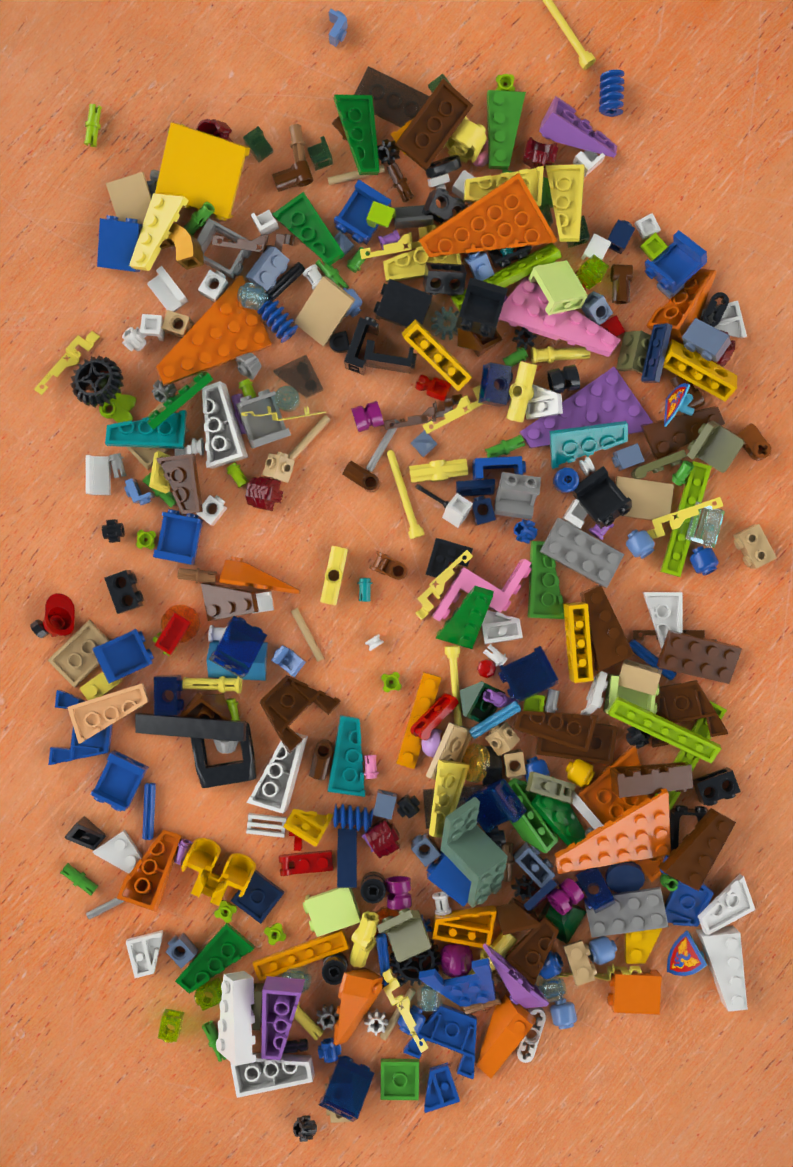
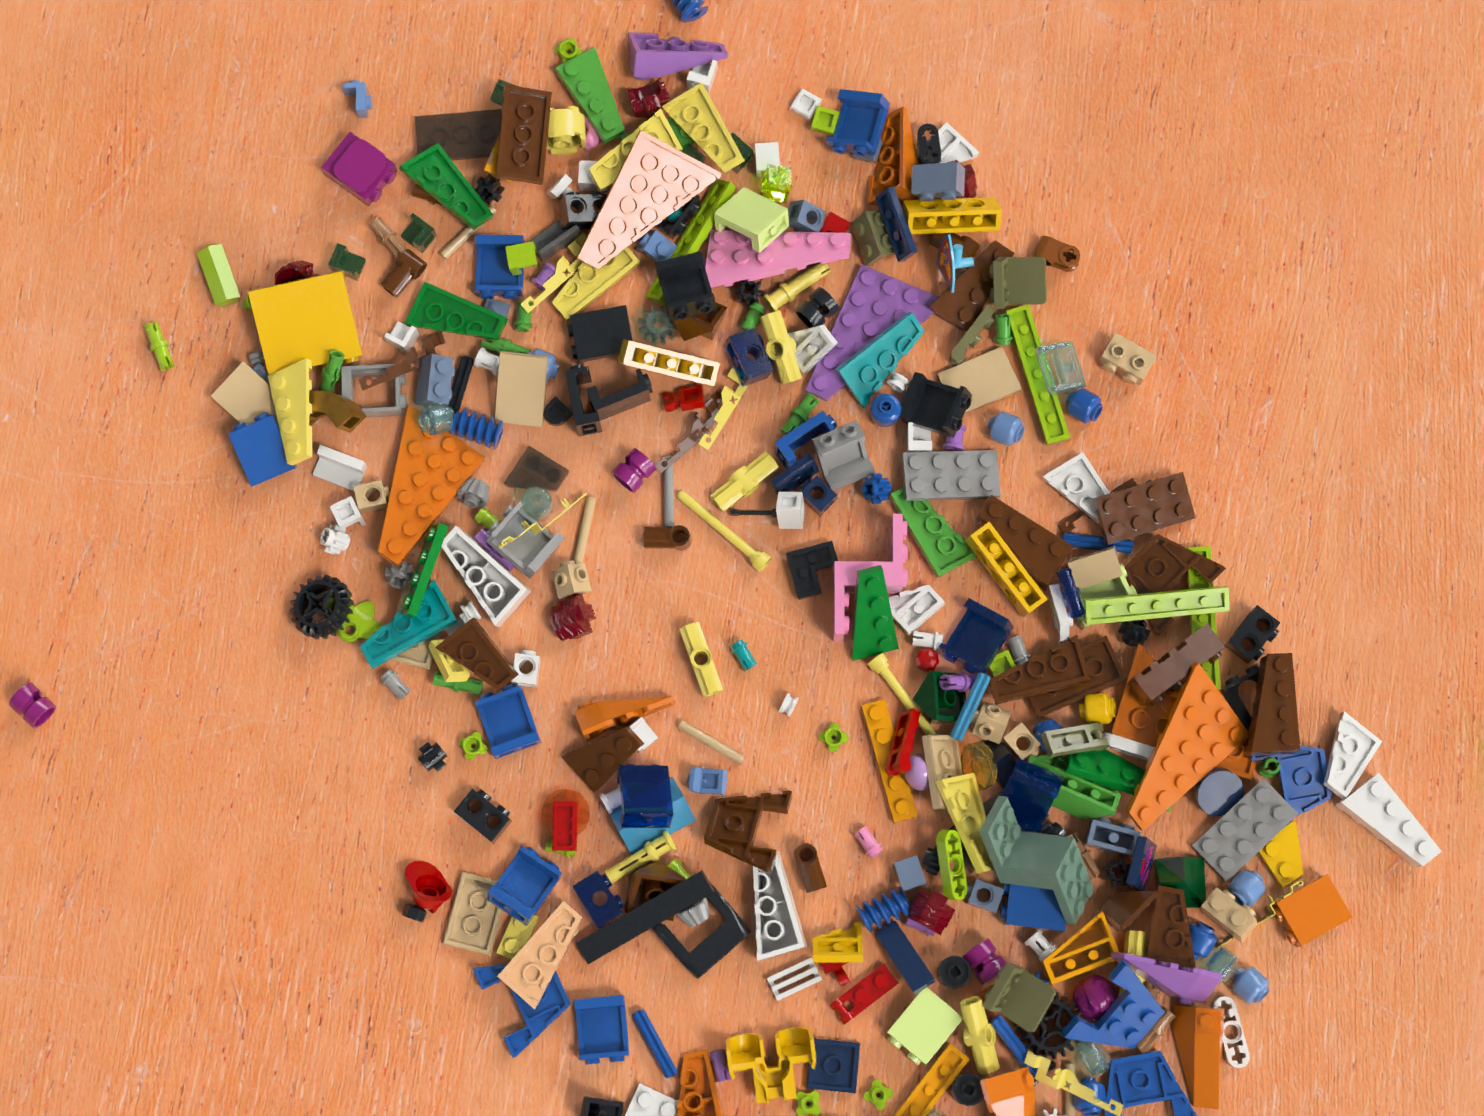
camera: 30 degrees left, 10 degrees down
light yellow piece [34,331,100,395] -> none
white panel [86,455,111,495] -> none
medium blue bracket [124,478,155,505] -> none
medium nougat axle [177,568,217,584] -> none
white brick [198,270,229,302] -> none
lime pin [226,462,249,488] -> none
teal wing [327,715,365,797] -> none
dark orange piece [370,551,407,580] -> none
reddish brown axle [387,163,414,202] -> none
sand blue tile [410,430,437,458] -> none
light yellow piece [415,550,473,620] -> none
black brick [423,262,467,296] -> none
black beam [426,155,462,178] -> none
magenta wheel [547,878,584,915] -> none
clear blue brick [575,867,616,914] -> none
dark blue brick [607,220,635,254] -> none
reddish brown piece [610,264,633,304] -> none
sand blue brick [612,443,644,471] -> none
light yellow piece [647,497,723,539] -> none
shield [667,930,707,976] -> none
none -> lime piece [197,244,240,307]
none -> magenta brick [321,132,397,207]
none -> lime beam [936,829,967,901]
none -> clear blue pin [1056,568,1086,619]

